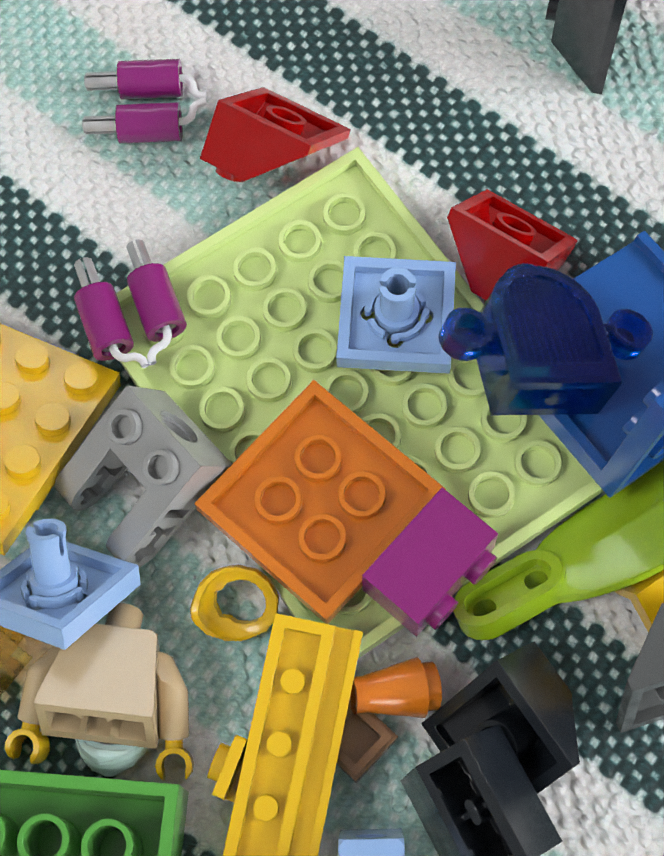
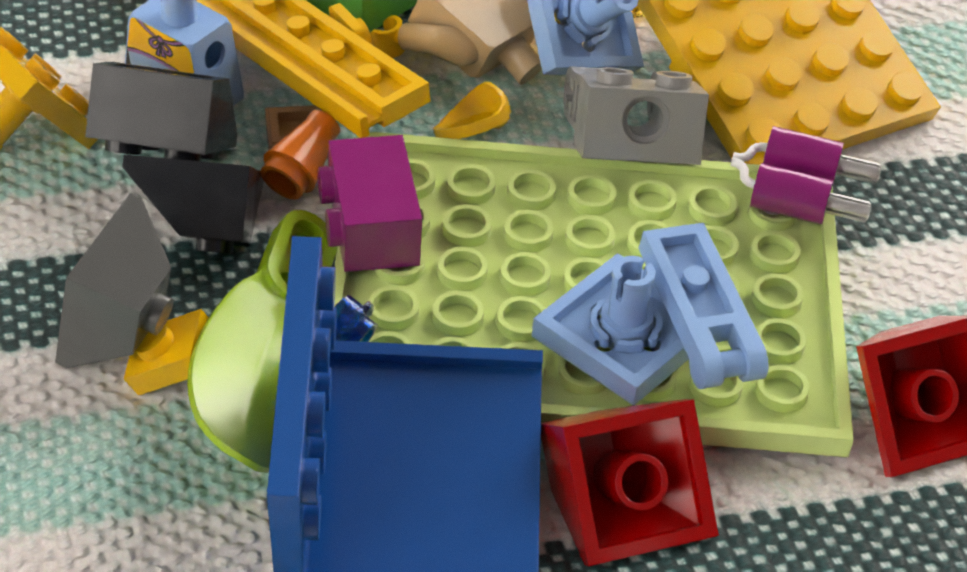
camera: 120 degrees right, 25 degrees down
orange plate [194,380,446,624] -> none
clear blue piece [438,263,653,416] -> none
none -> clear blue plate [335,295,378,342]
none -> light blue plate [638,222,769,390]

